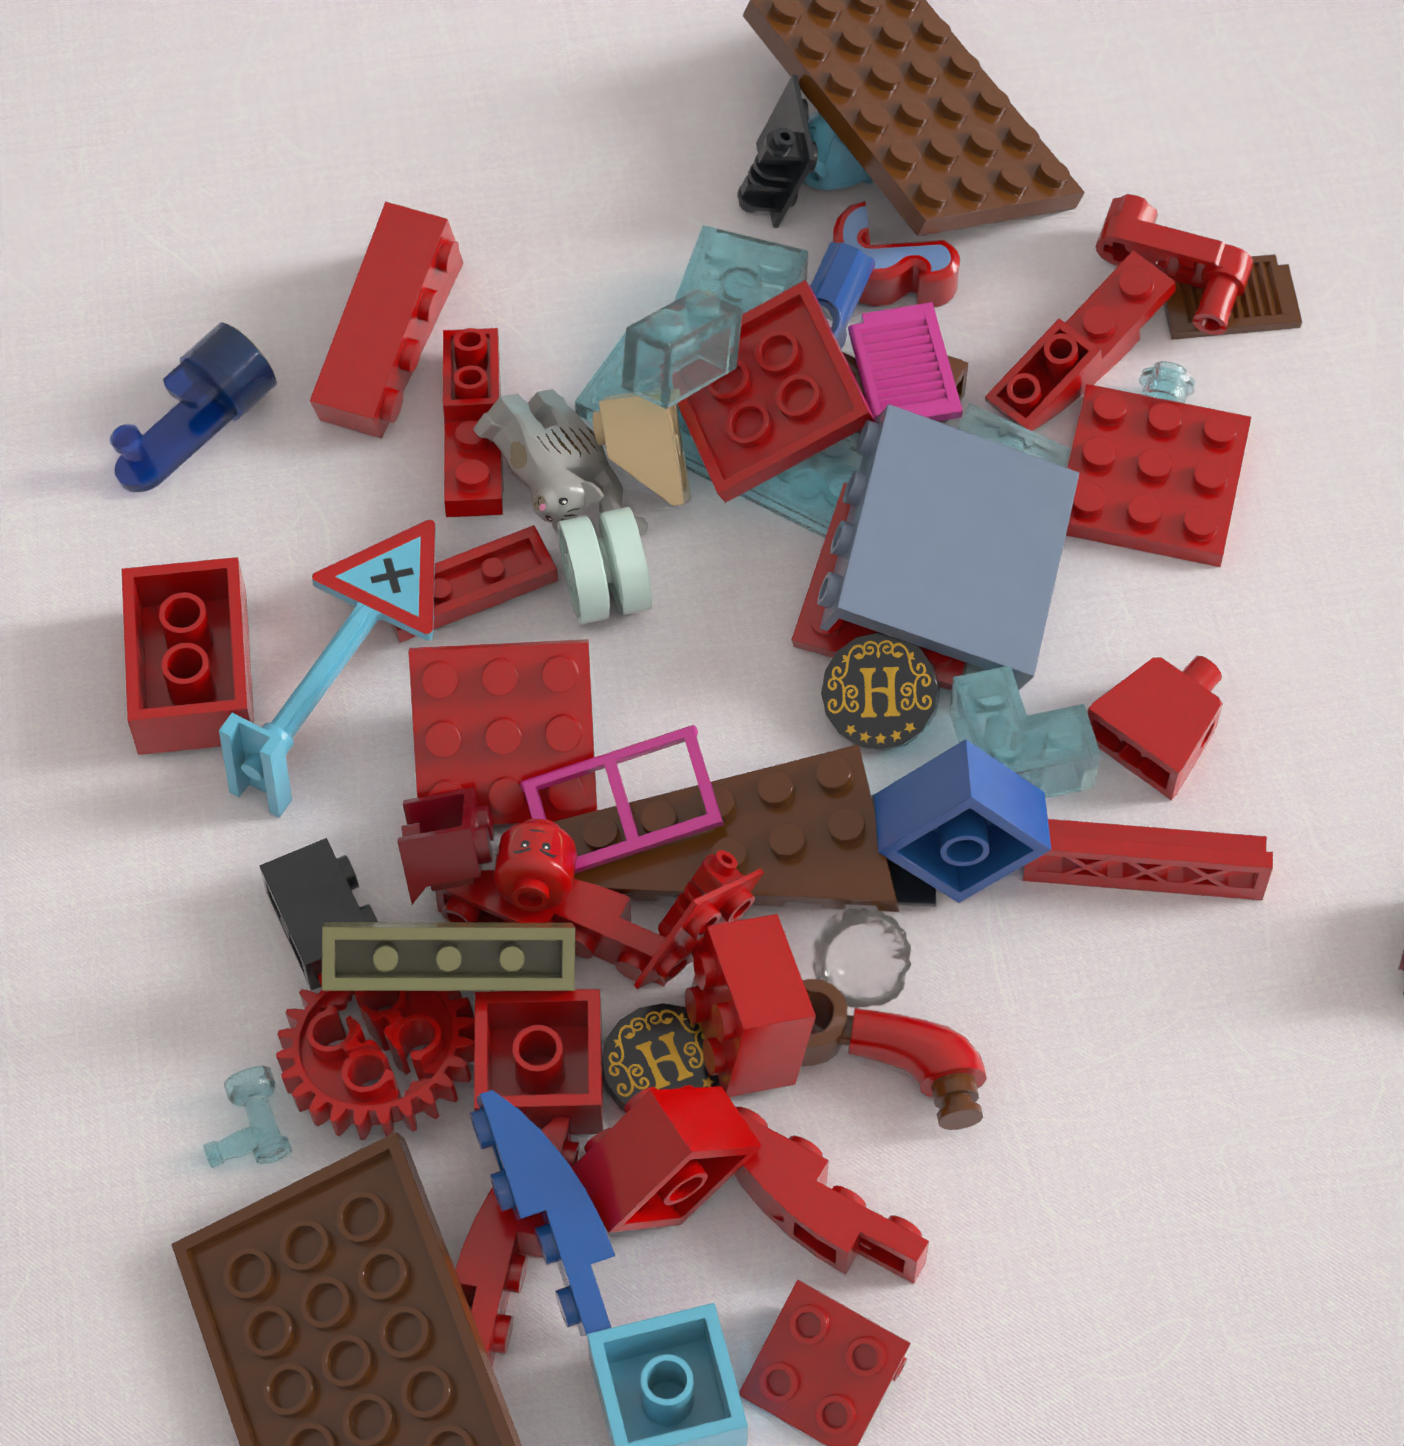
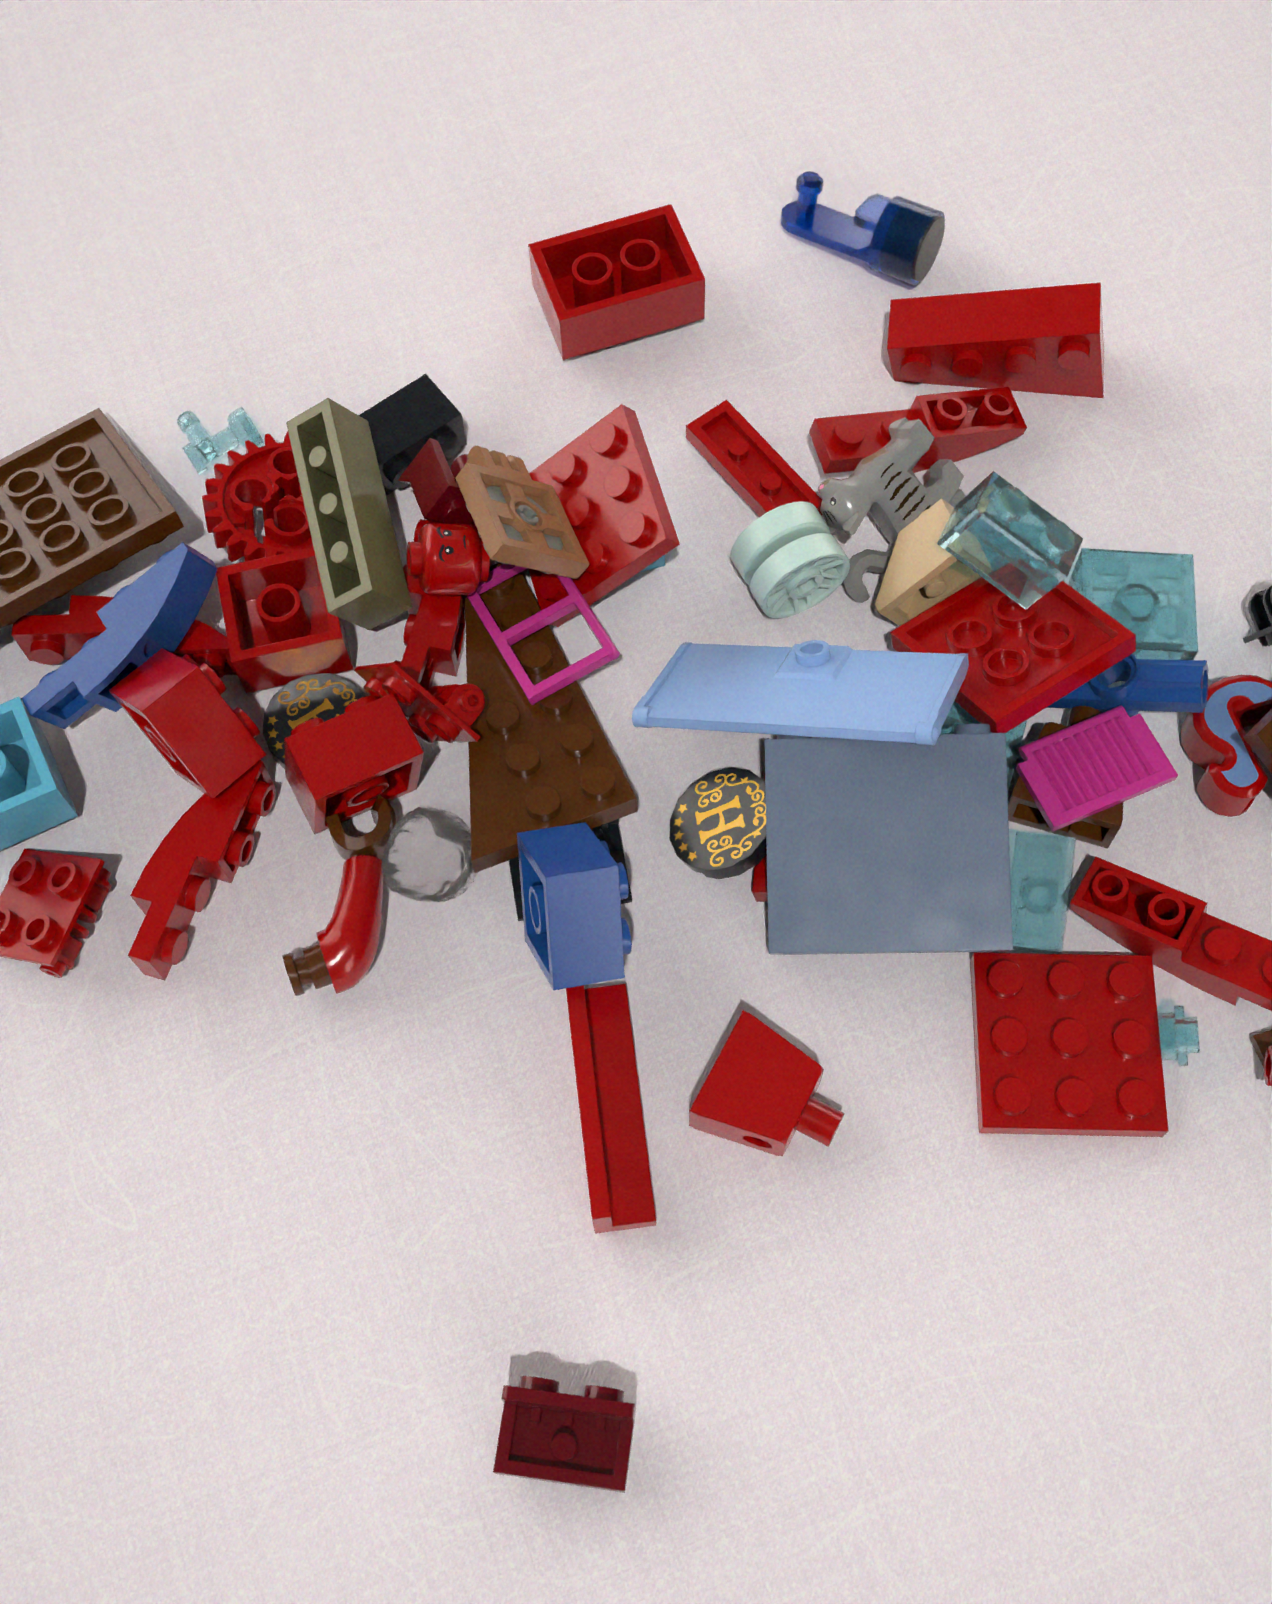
camera: 80 degrees right, 5 degrees up
medium azure piece [219,520,436,818] -> none
clear light blue brick [949,665,1101,798] -> none
none -> medium nougat piece [455,446,590,579]
none -> light blue door [632,640,969,745]

